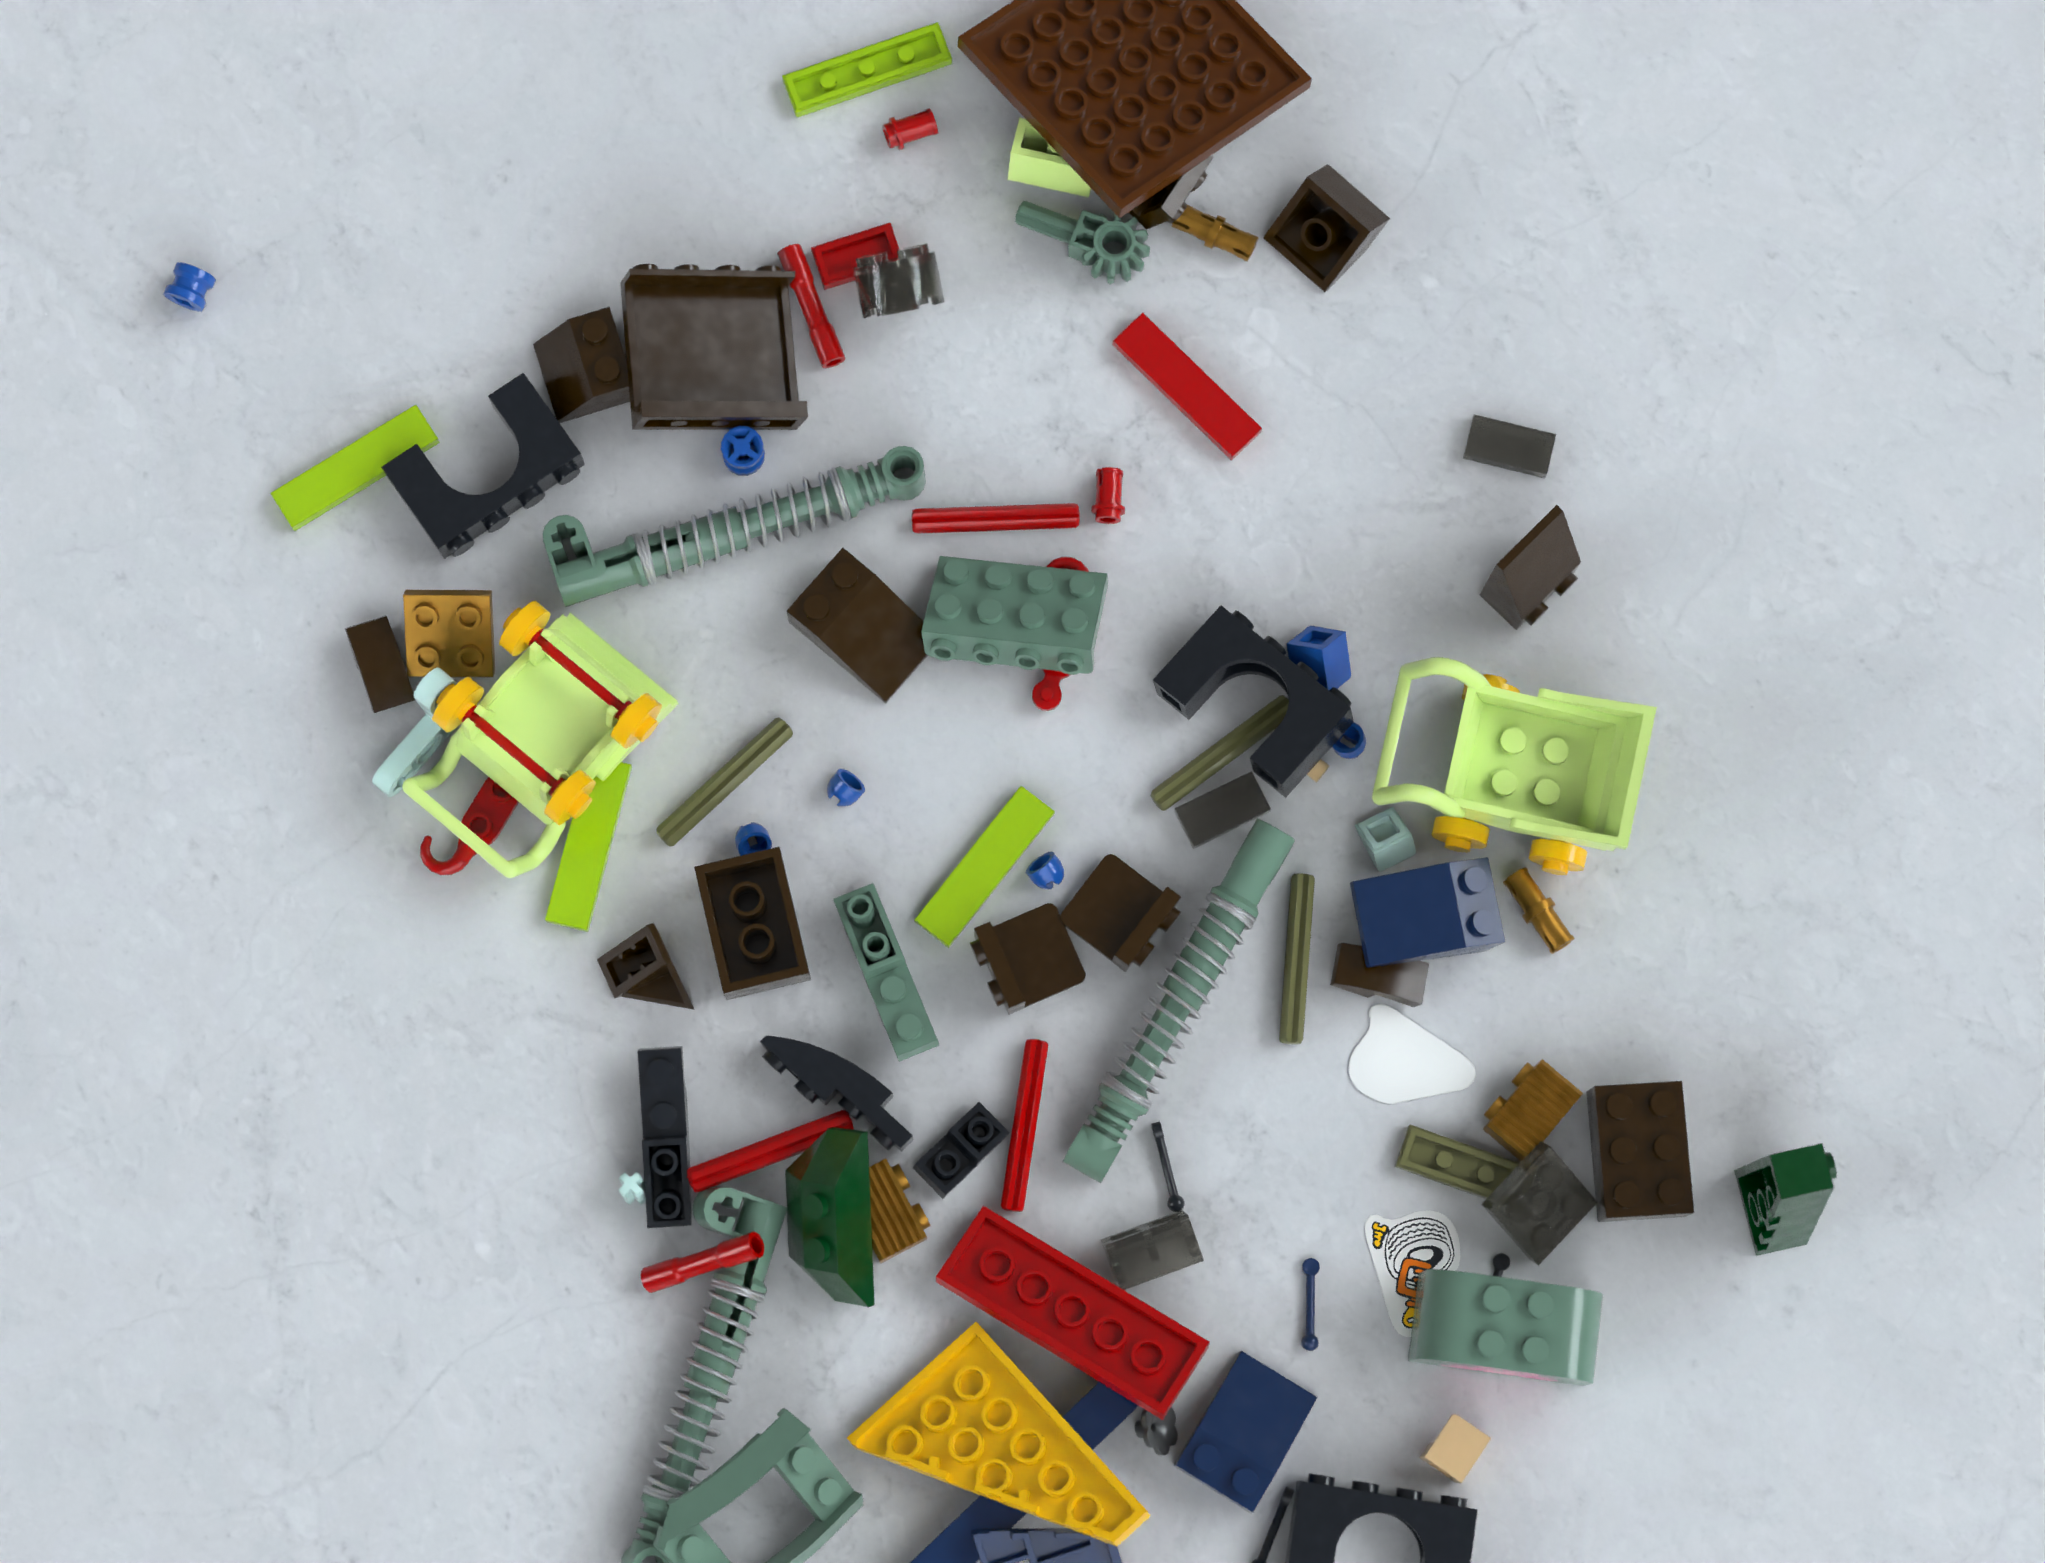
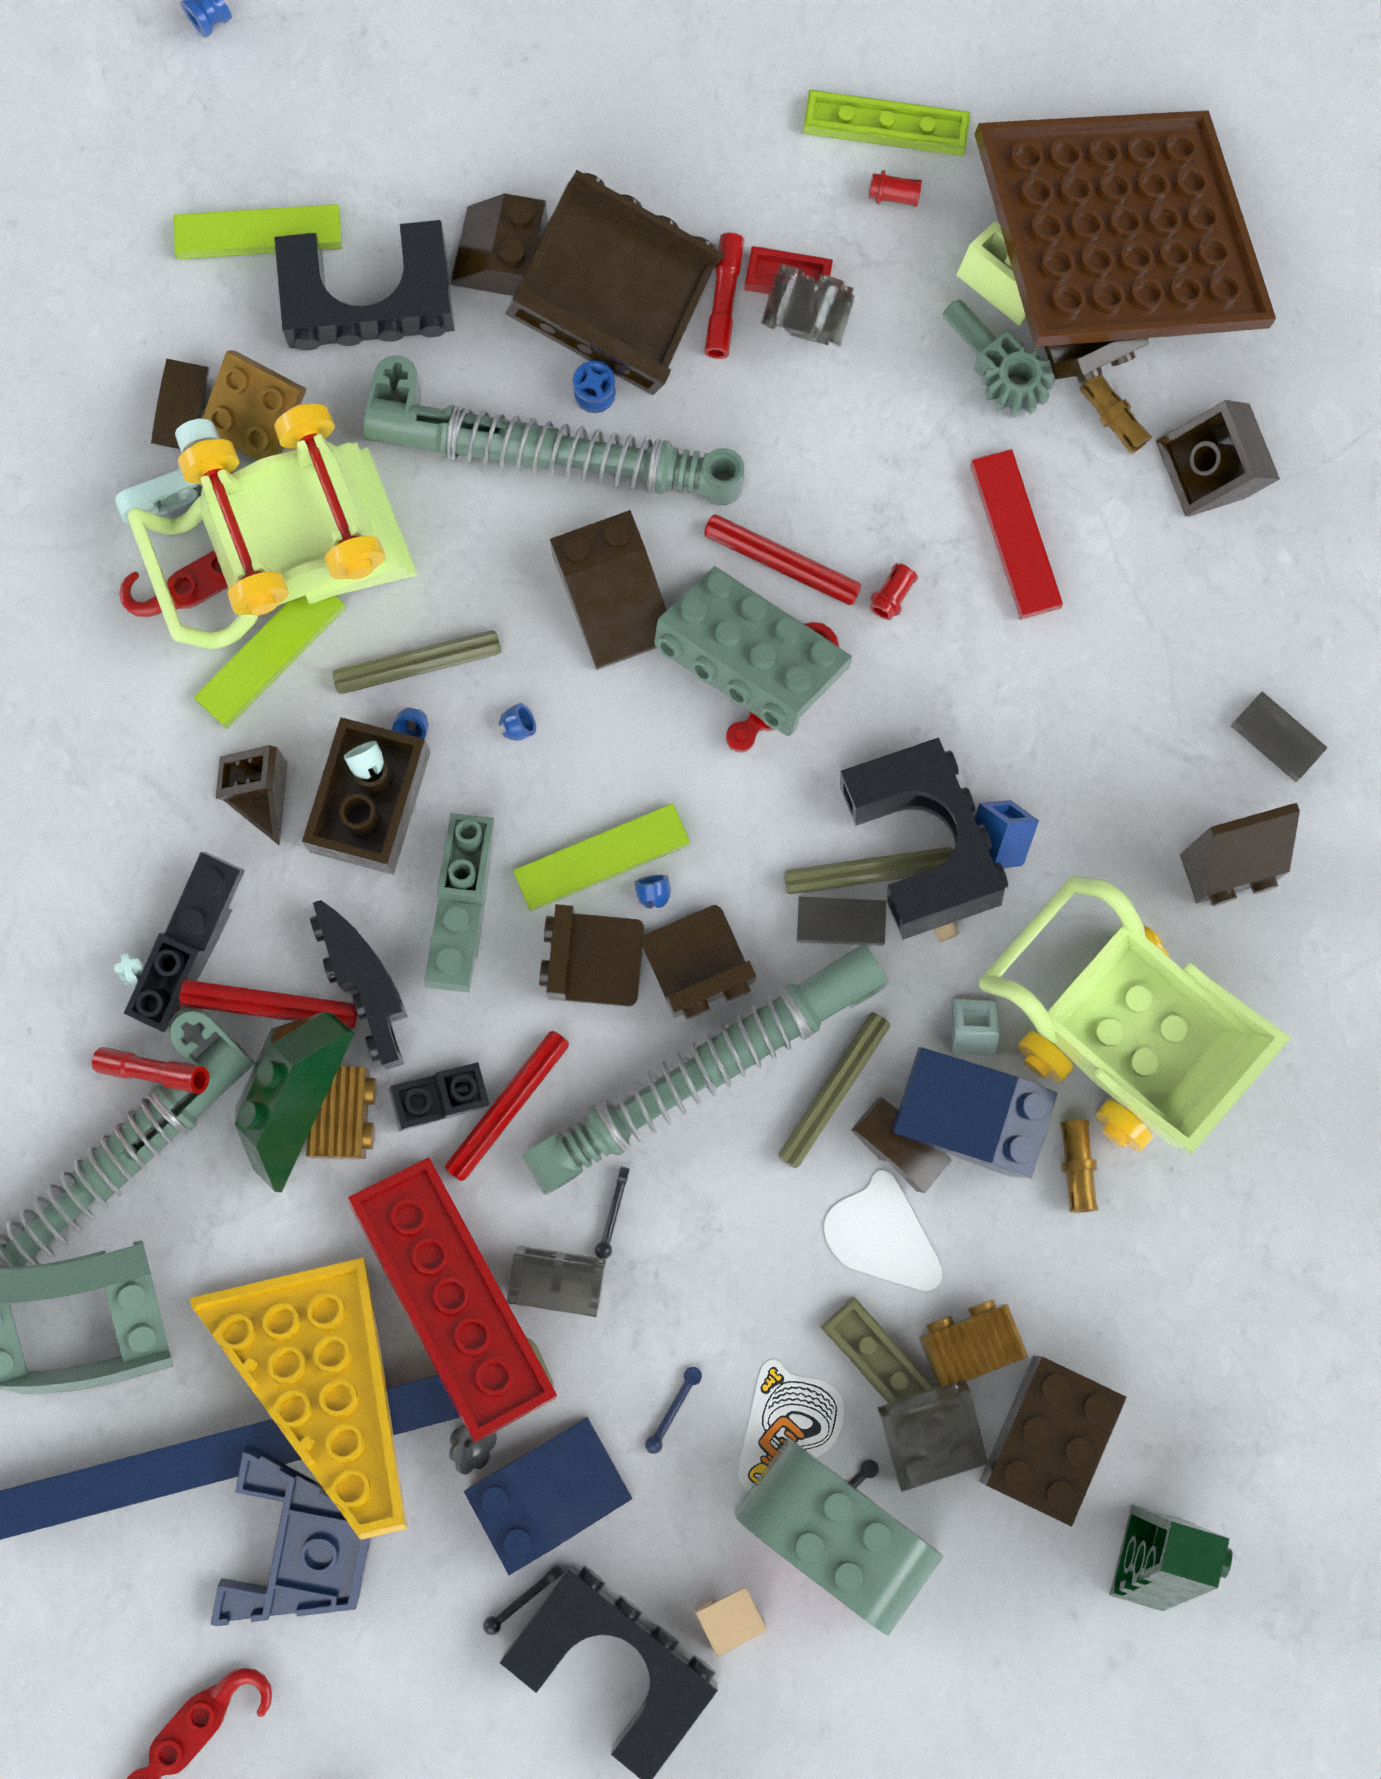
camera: 30 degrees right, 0 degrees up
blue hinge [1332,723,1366,759] -> none
none -> light aqua hinge [344,741,384,779]

